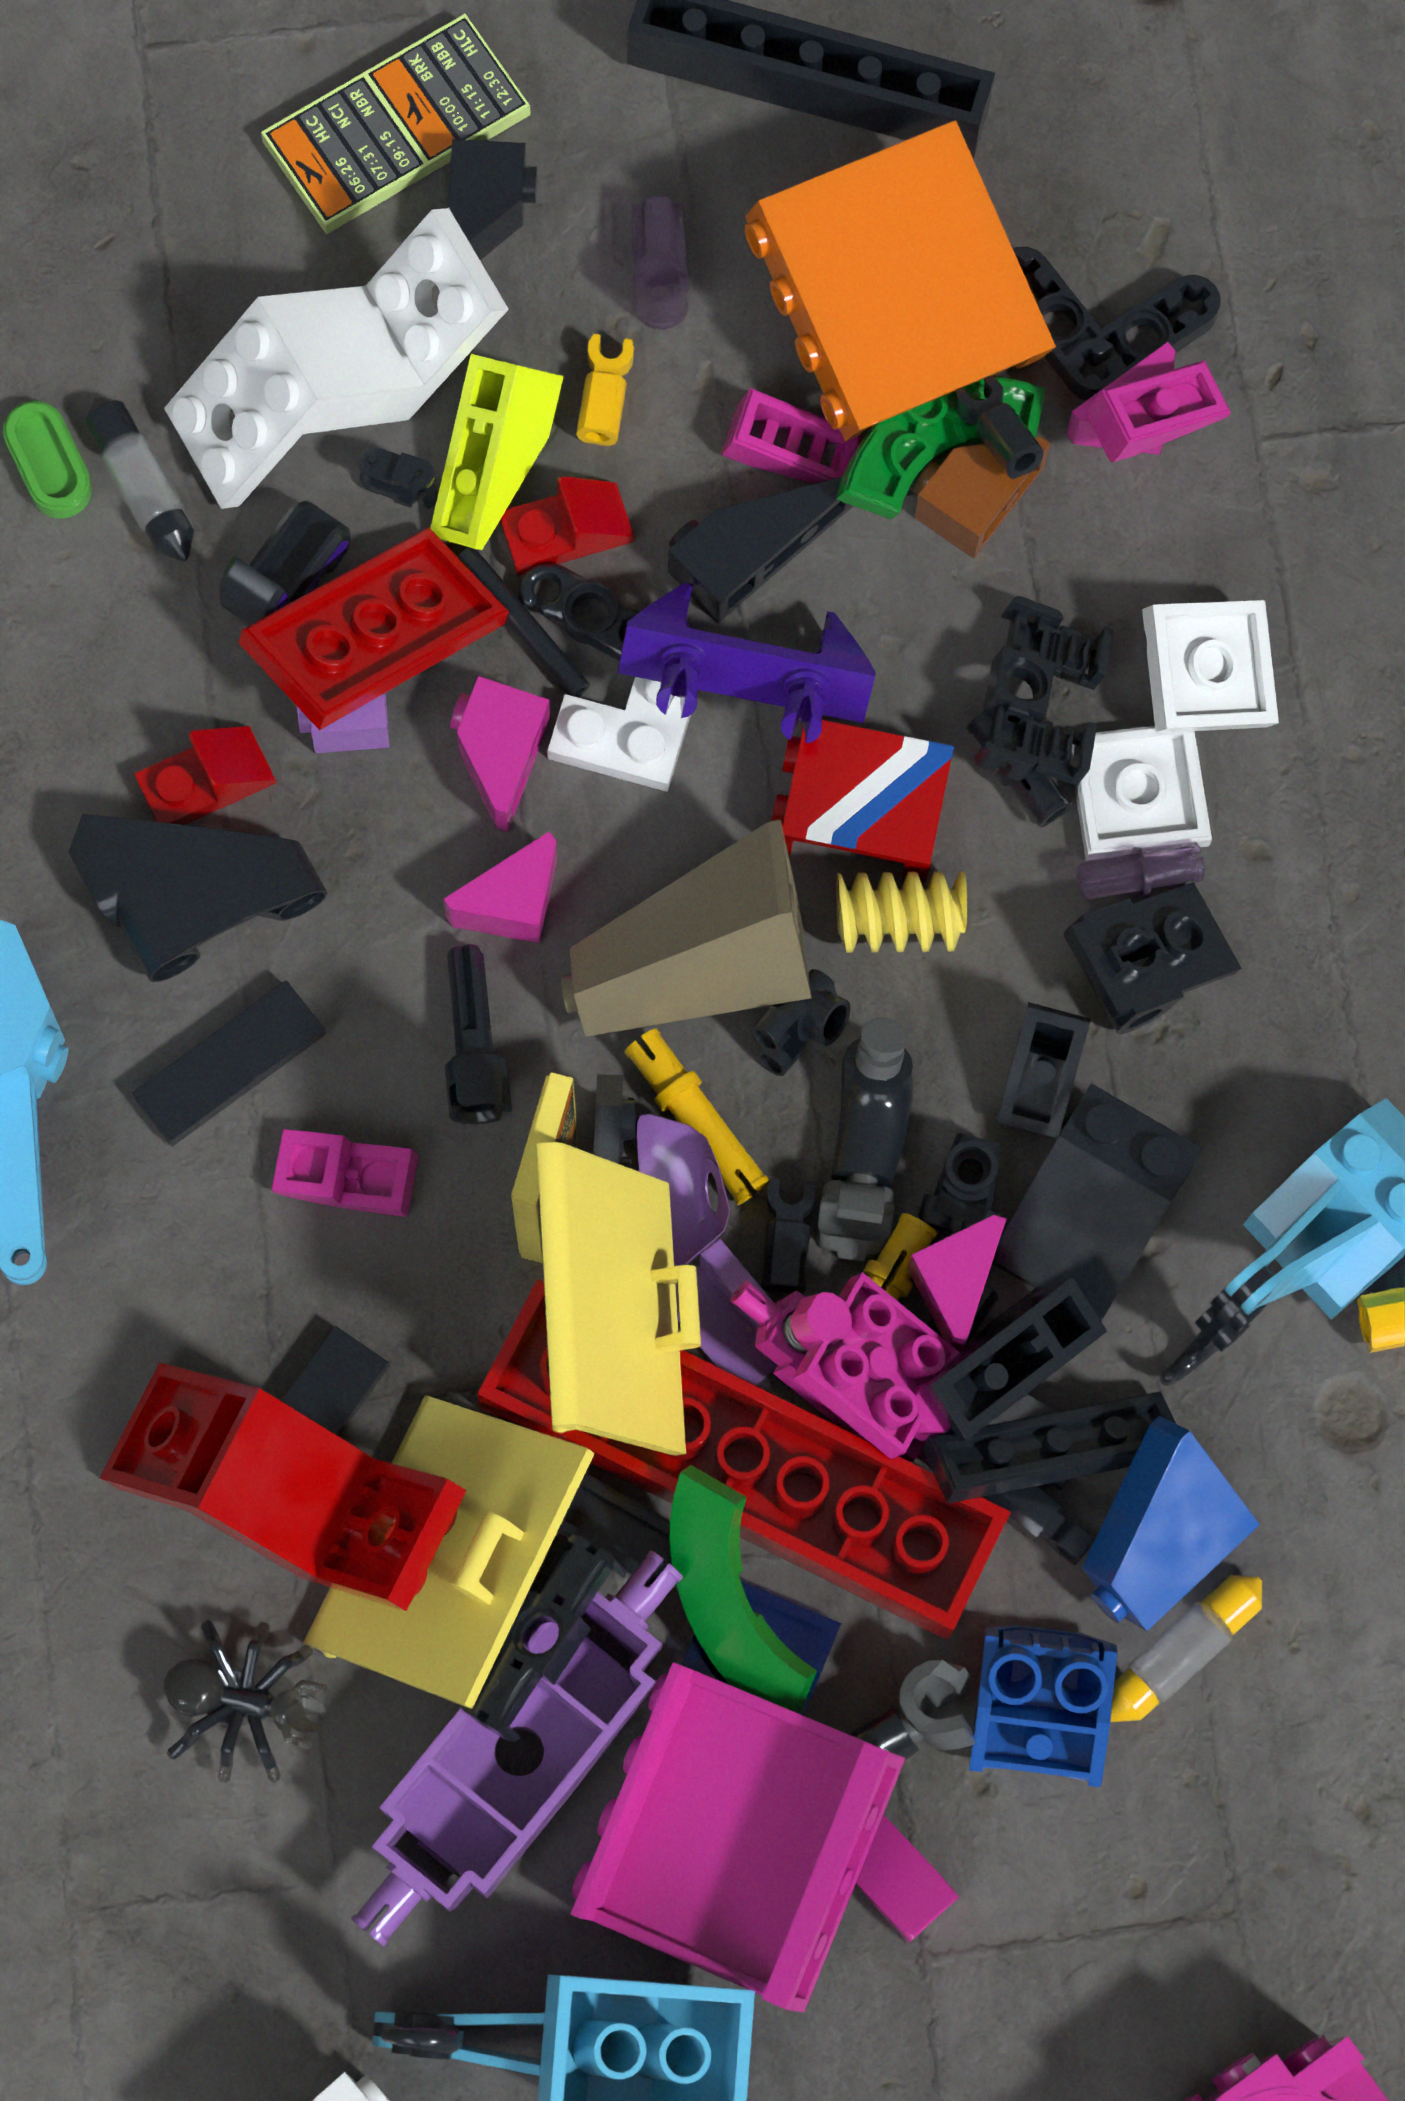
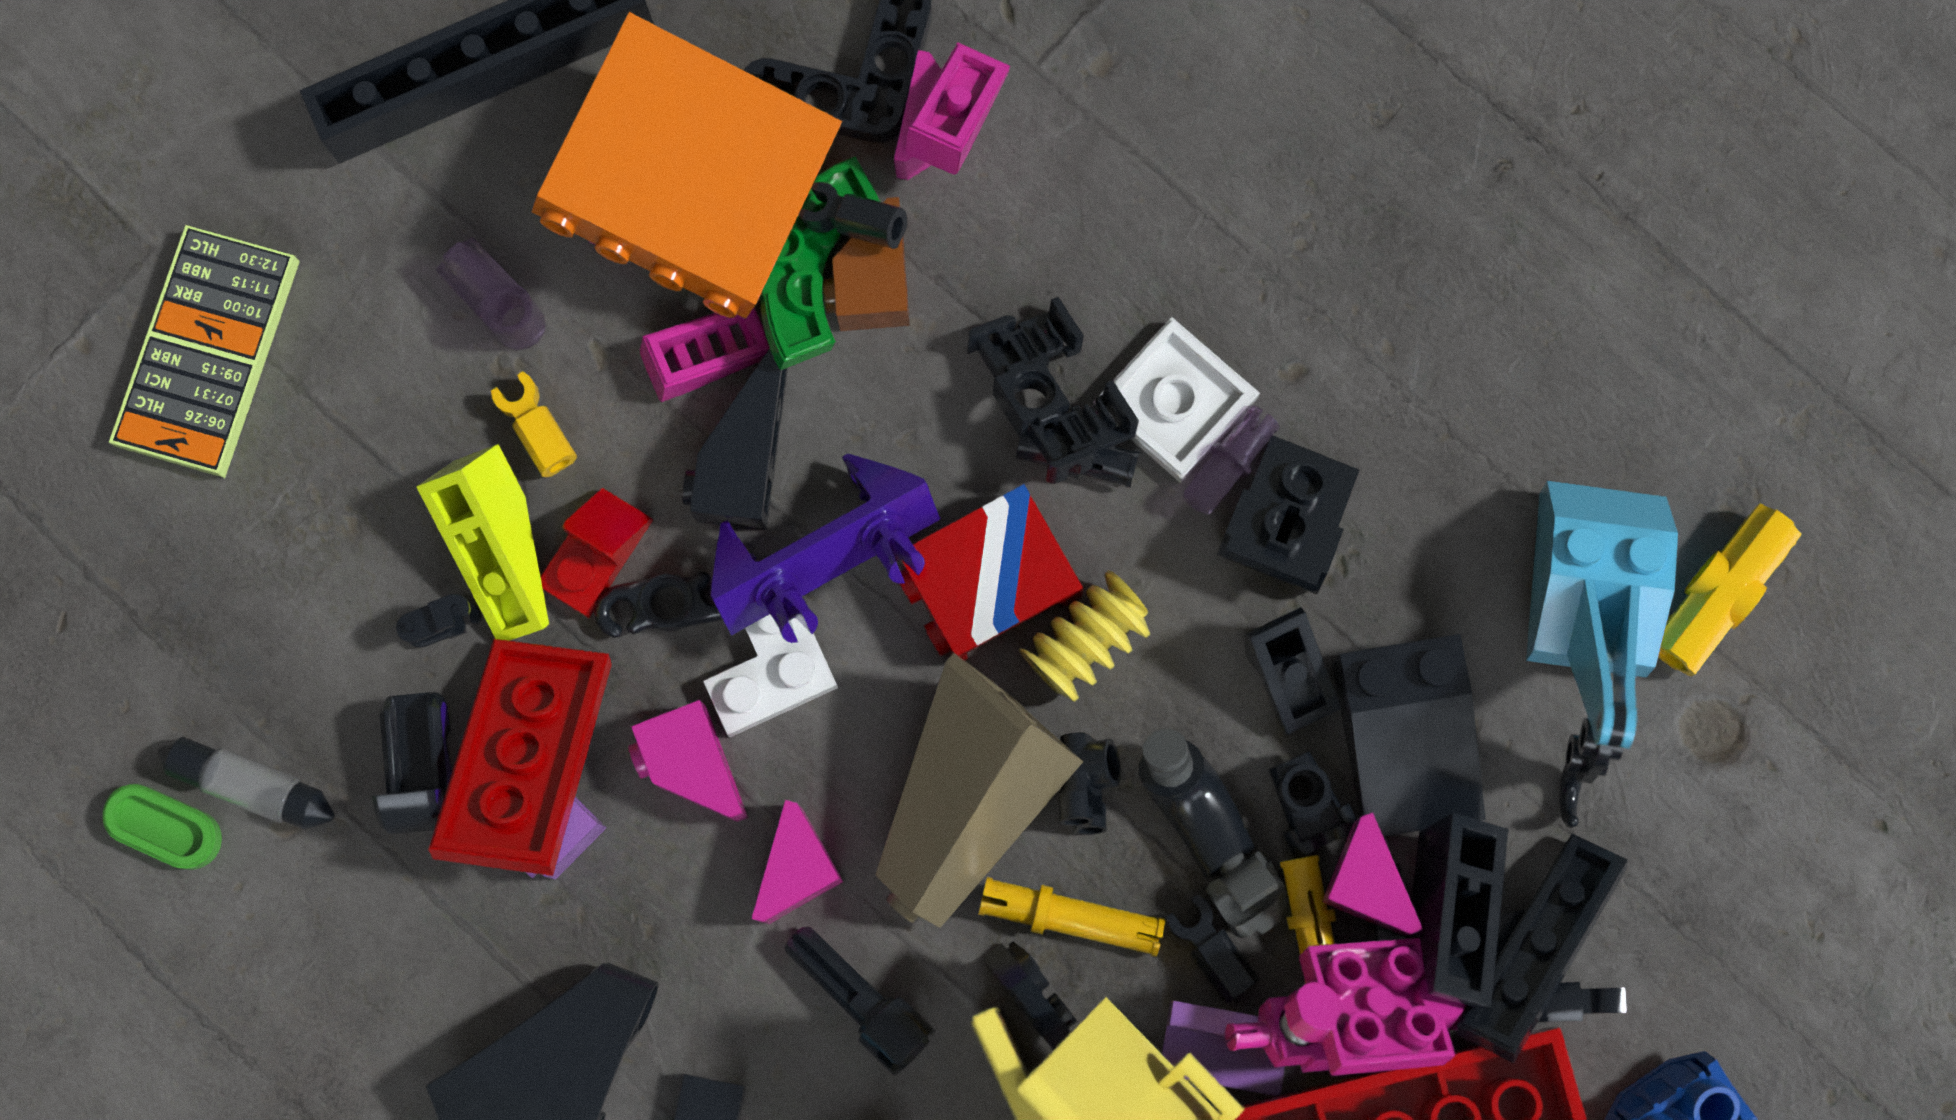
camera: 30 degrees left, 5 degrees up
red slope [134,726,277,825] -> none
white bracket [164,208,509,509] -> none
black slope [448,139,537,260] -> none
black piece [458,547,590,697] -> none
medium lavender piece [637,1114,730,1266] -> none
slope [1082,1416,1260,1631] -> none
piece [1110,1575,1262,1722] -> none
white hinge [1142,600,1279,733] -> none

